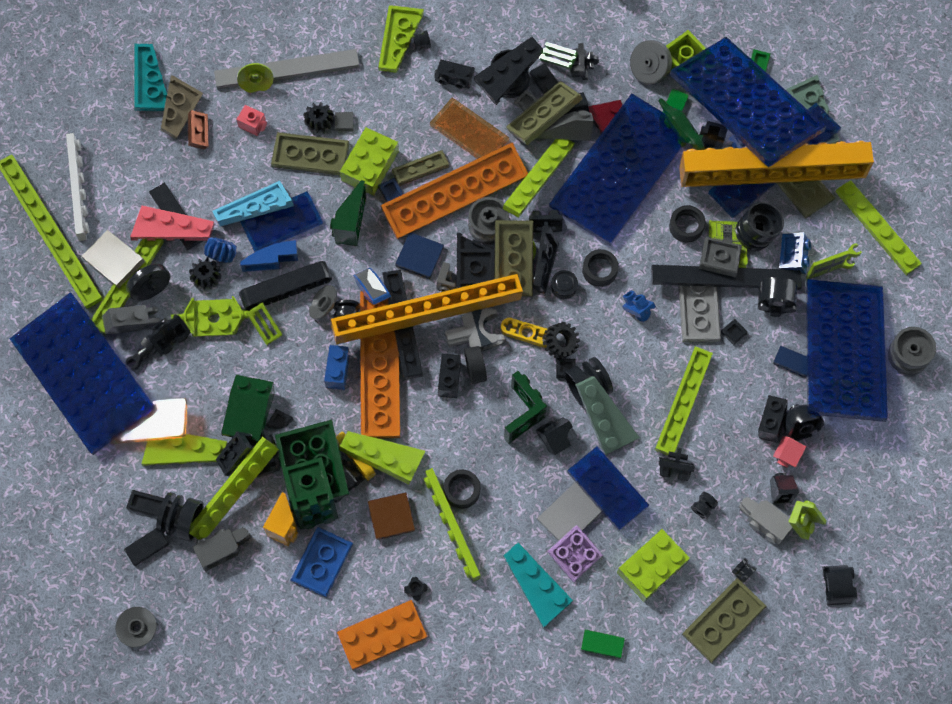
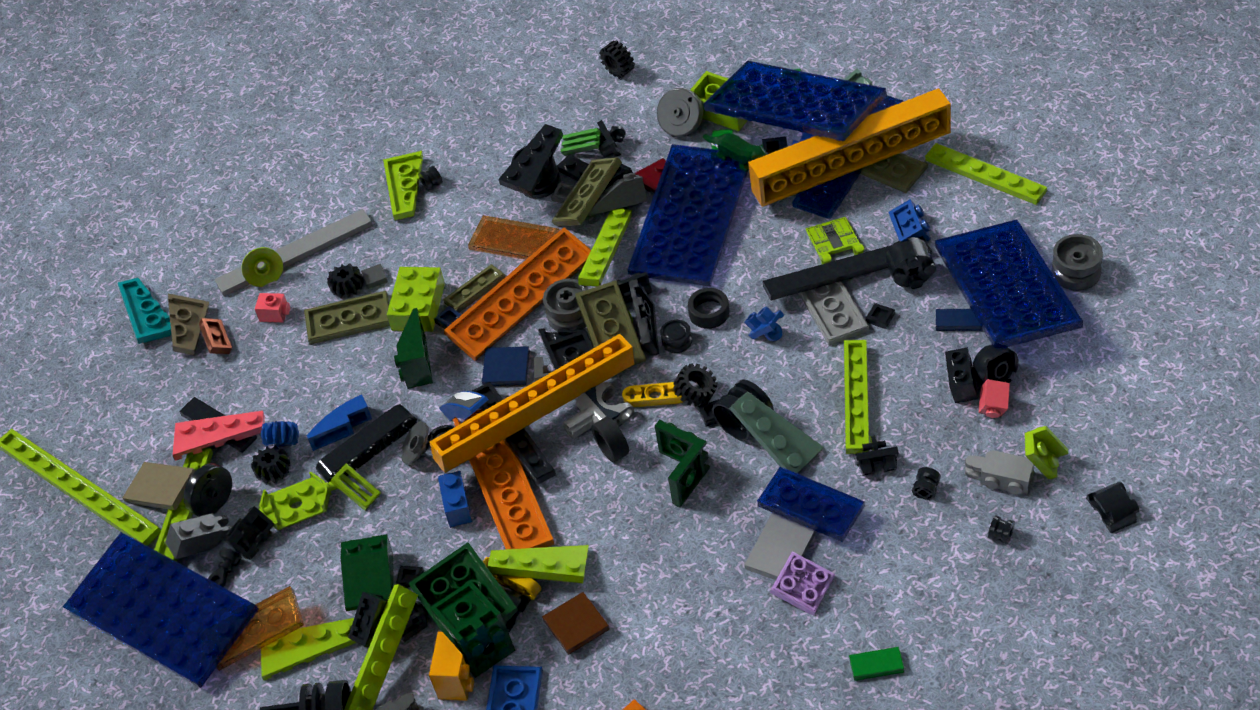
camera: 10 degrees left, 20 degrees down
white plate [66,133,89,241] -> none
medium azure wing [212,181,294,227] -> none
clear blue plate [240,191,323,253] -> none
black plate [404,577,428,601] -> none
lime plate [423,468,480,582] -> none
black bracket [434,59,475,89] -> none
black brick [438,353,461,399] -> none
black tyre [443,469,481,509] -> none
teal wing [503,542,573,629] -> none
black brick [536,417,573,455] -> none
lime brick [617,529,690,602] -> none
black tyre [669,205,706,243] -> none
olive tile [681,578,767,663] -> none
dark grey tile [699,237,742,277] -> none
black wheel [735,202,784,251] -> none
black slope [770,473,799,504] -> none
lime flag [806,243,862,280] -> none

